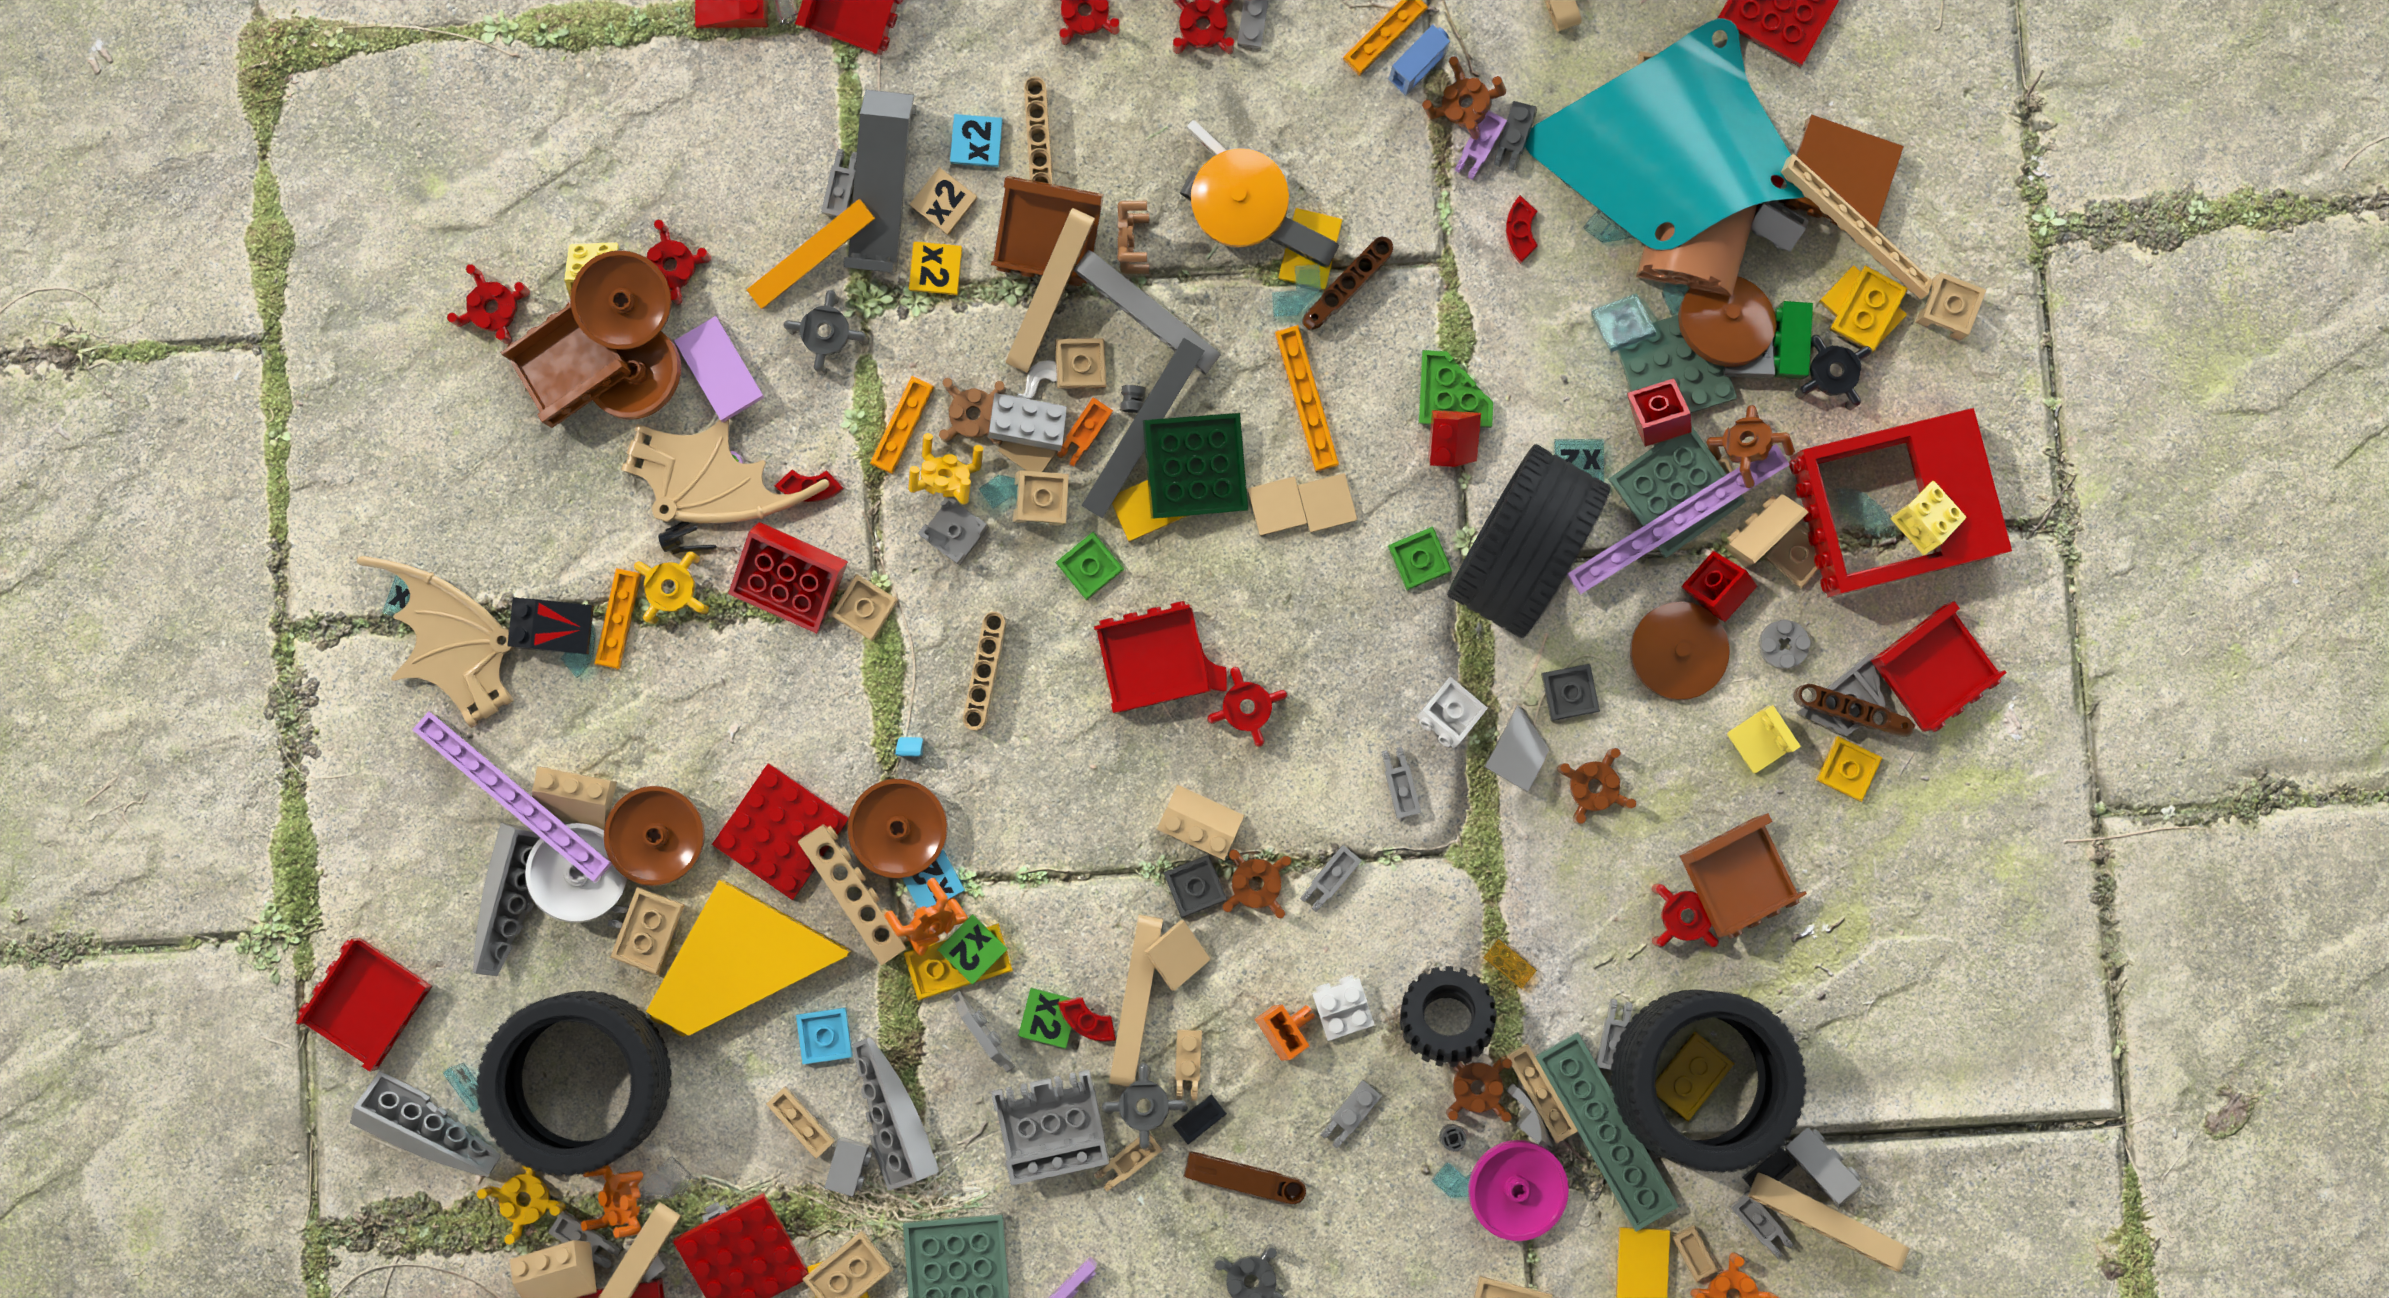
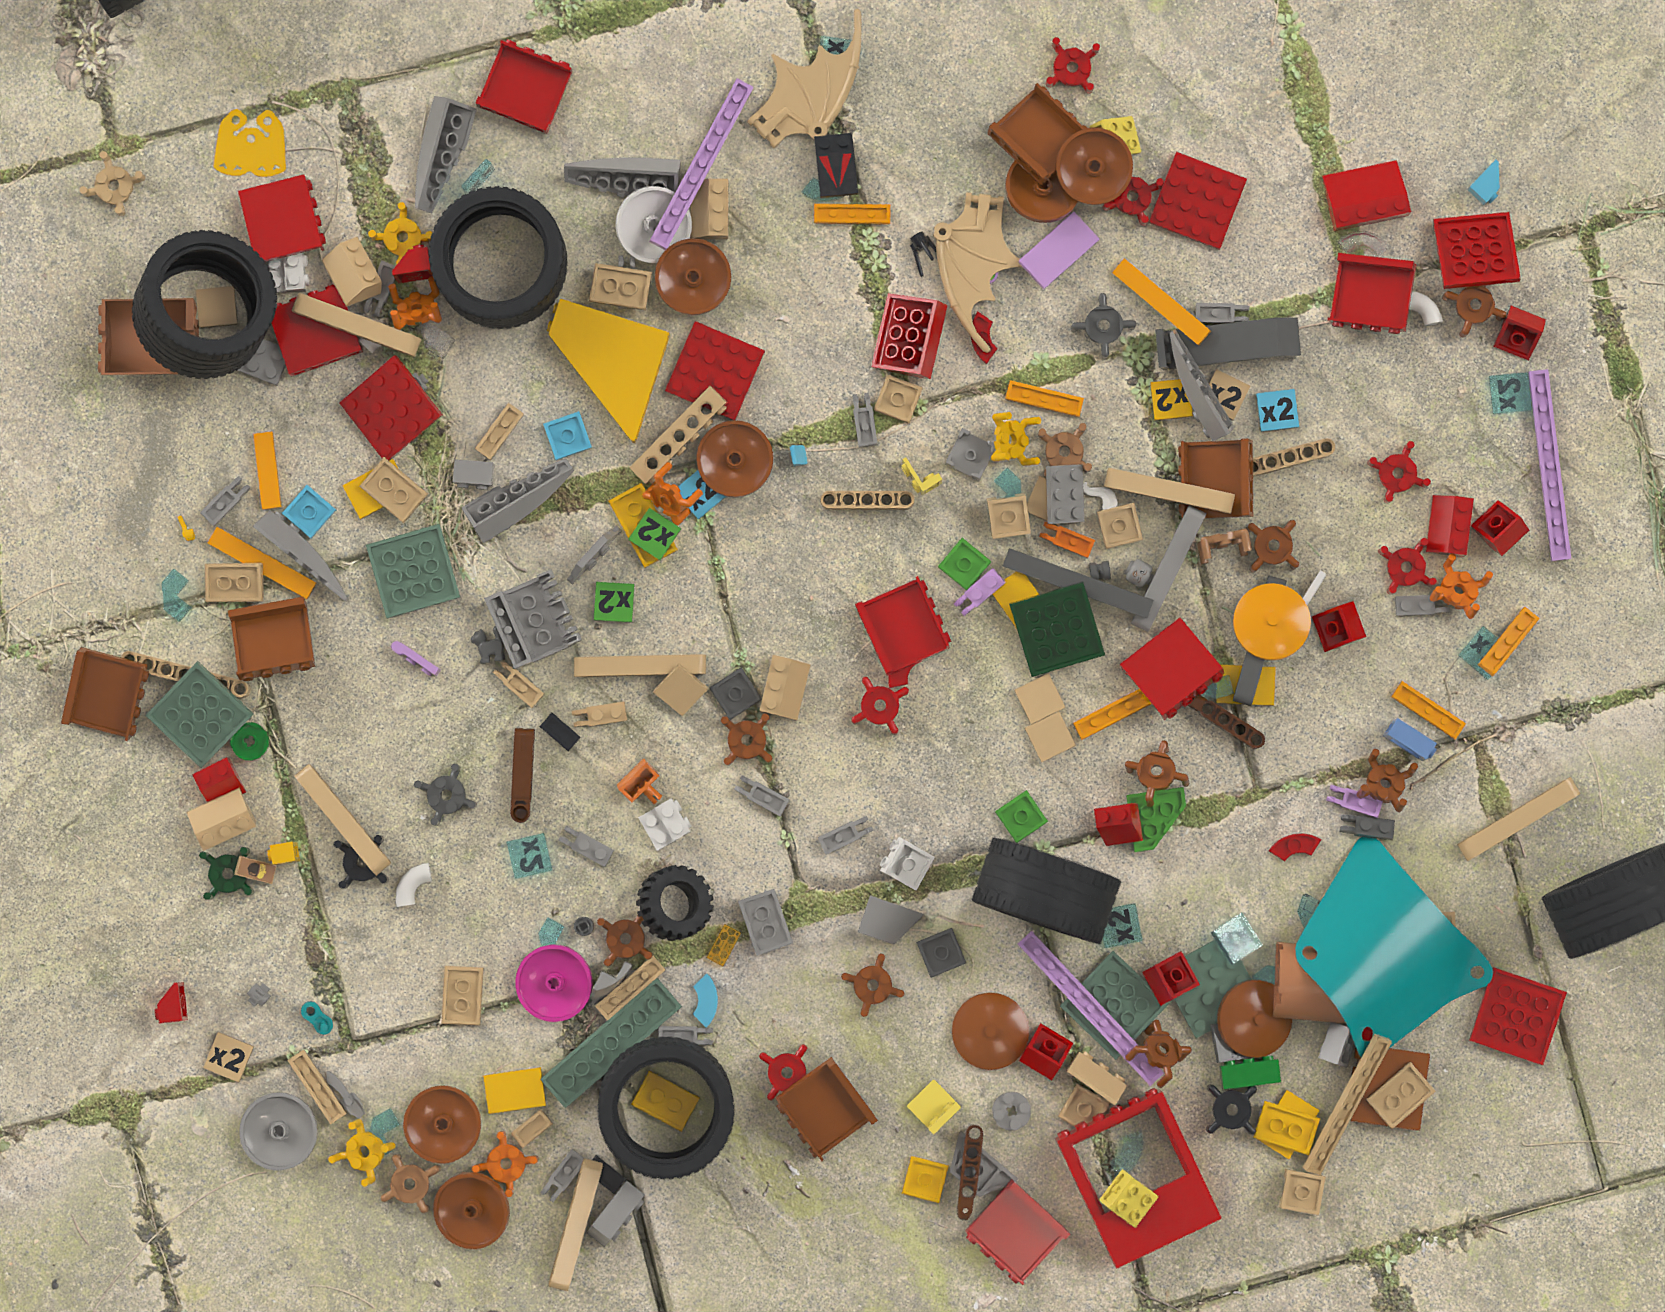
camera: 85 degrees right, 0 degrees up
yellow plate [634,552,709,624] -> none
red tile [1057,997,1116,1042] -> none
dark grey plate [1102,1063,1188,1151] -> none
none -> red slope [392,245,433,284]
none -> dark grey animal [471,626,505,664]
none -> clear light blue tile [507,833,553,879]
none -> medium azure tile [693,974,718,1028]
none -> light grey plate [738,889,793,956]
none -> light grey hinge [853,392,878,448]
none -> light yellow bracket [901,457,942,496]
none -> lavender hinge [954,568,1006,616]
none -> red panel [1120,617,1225,721]
none -> light grey head [1124,559,1154,587]
none -> dark orange plate [1125,740,1190,807]
none -> red plate [1149,151,1247,250]
none -> light grey wedge [1170,329,1234,441]
none -> dark orange plate [1246,520,1299,573]
none -> red slope [1312,601,1367,652]
none -> tan tile [1366,1062,1436,1129]

